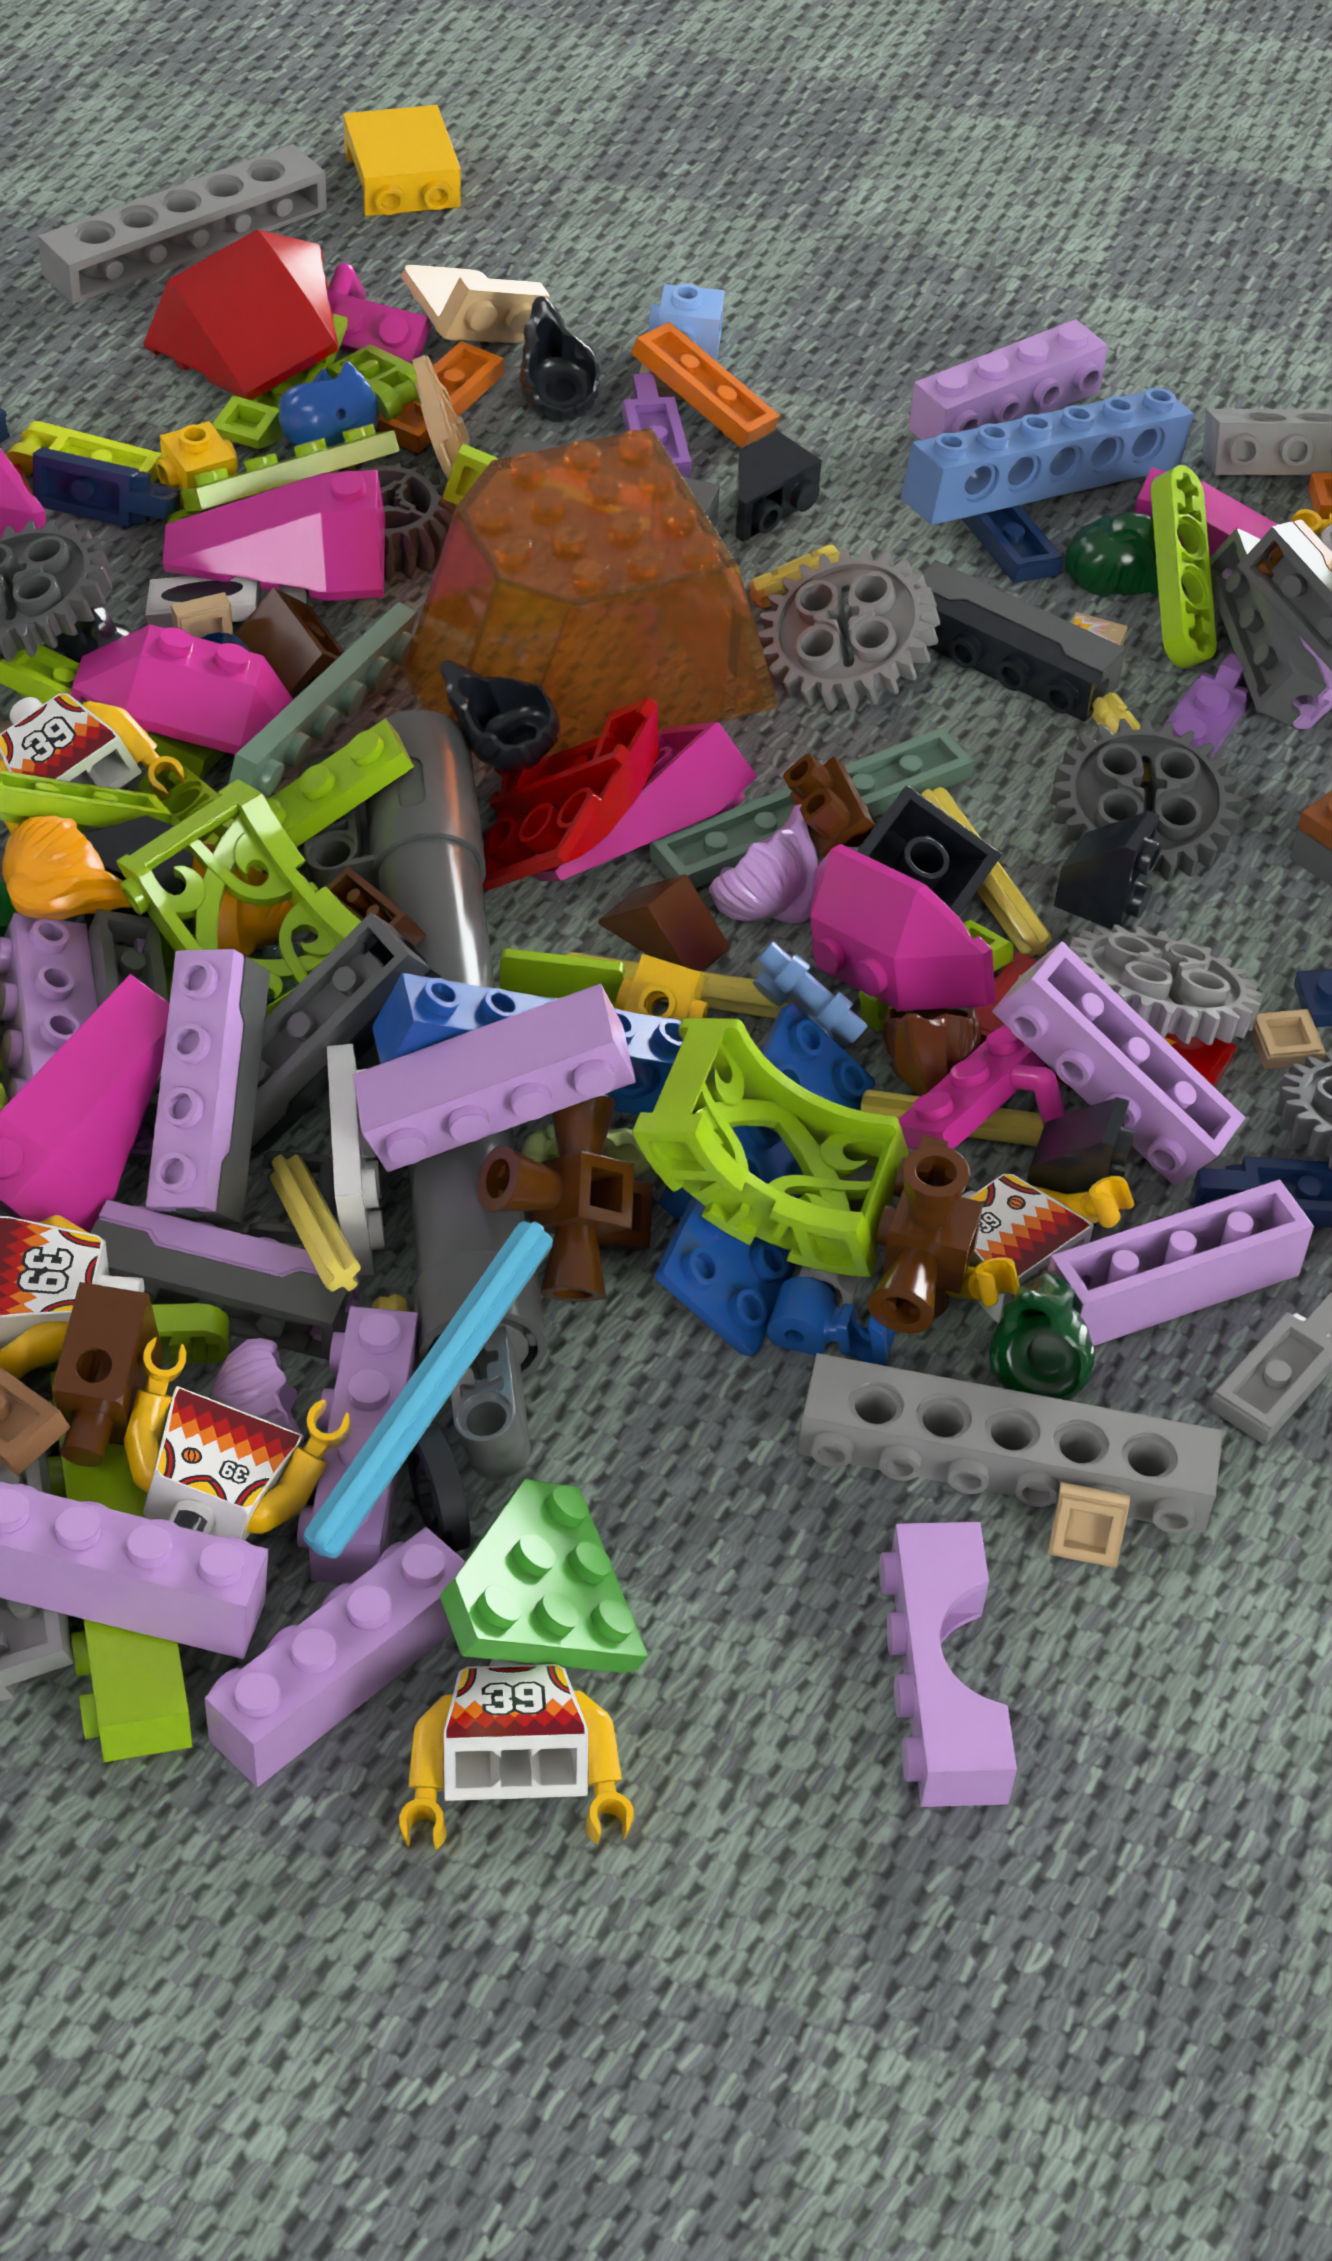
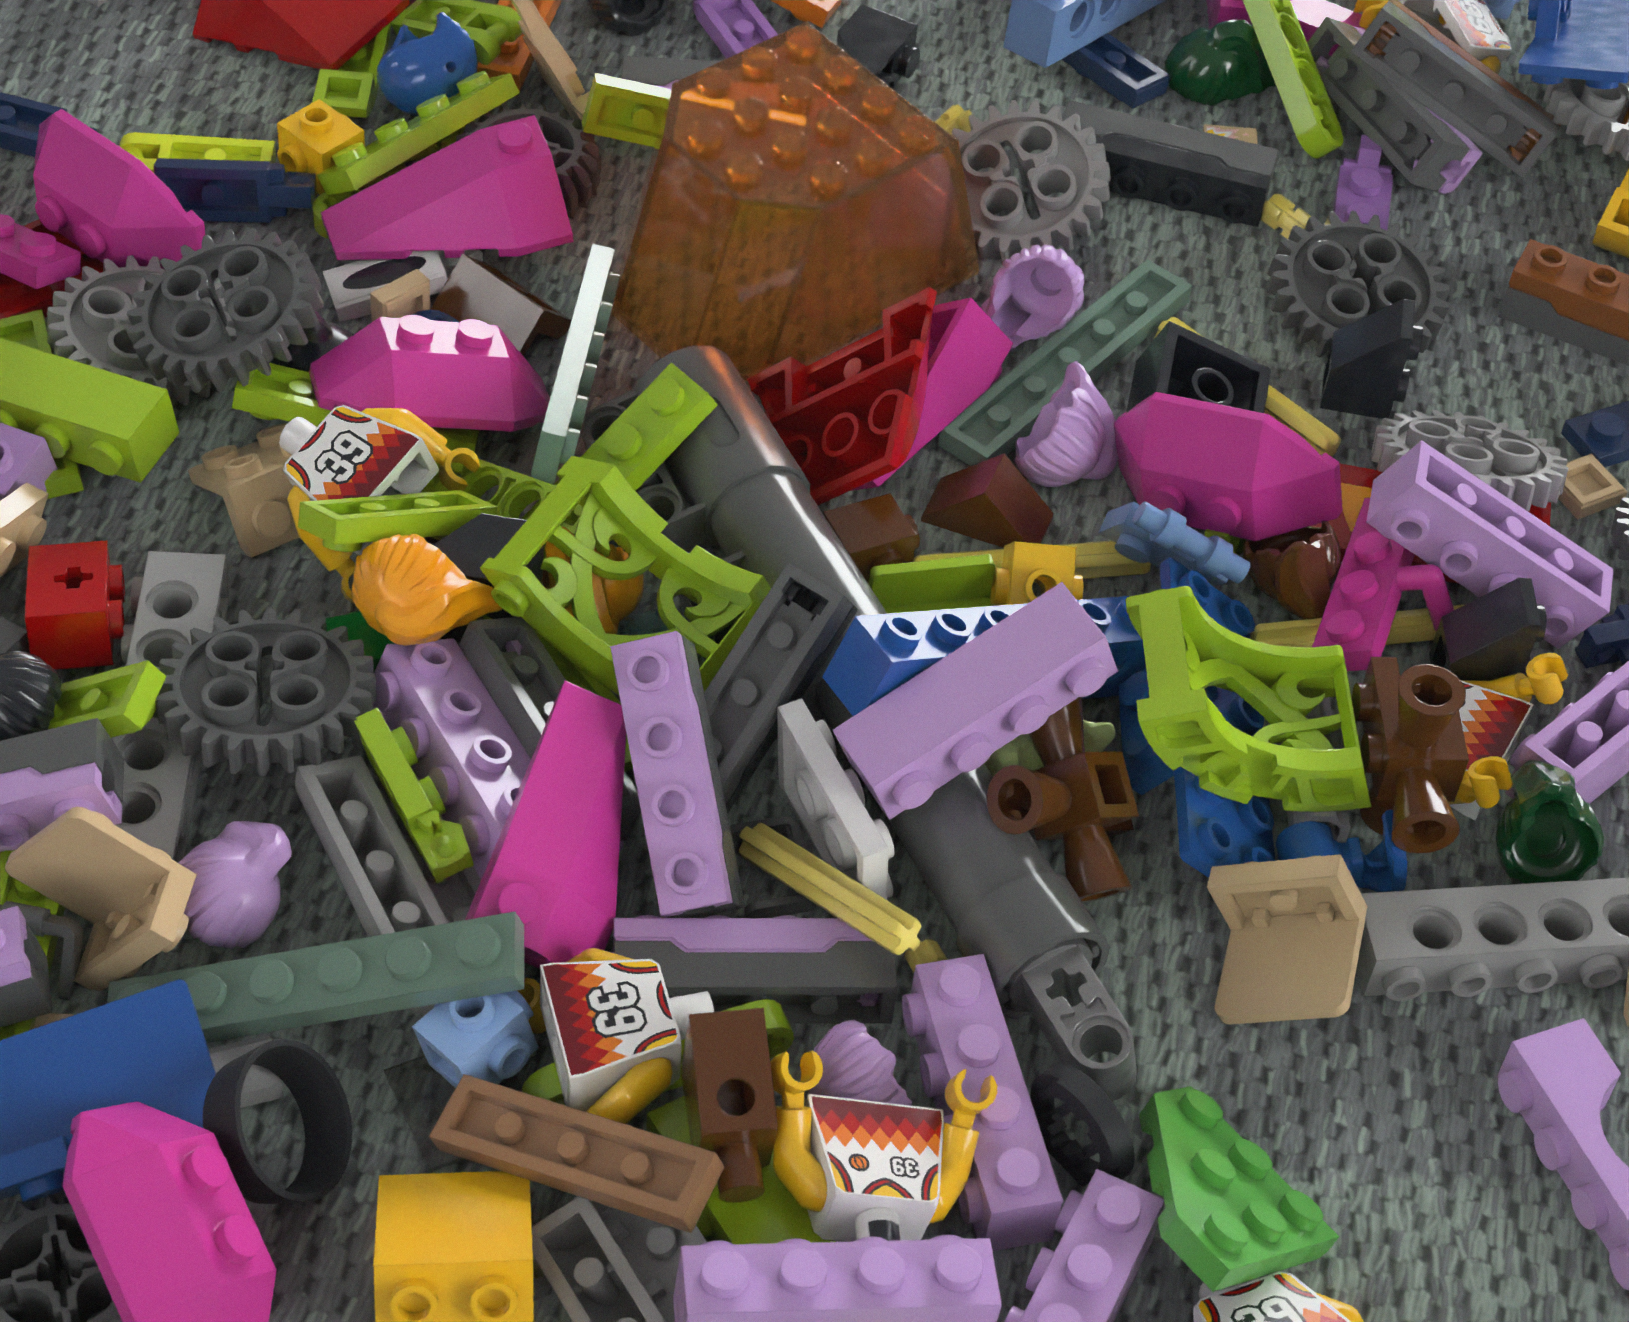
camera: 20 degrees left, 0 degrees up
medium azure axle [303,1221,553,1559] -> none
reddish brown piece [327,865,426,947] -> none
black hair [440,660,560,771] -> none
reddish brown hips [783,753,875,858] -> none
none -> reddish brown brick [823,493,920,585]
none -> lavender hair [981,245,1084,352]
none -> tan bracket [1207,854,1368,1024]

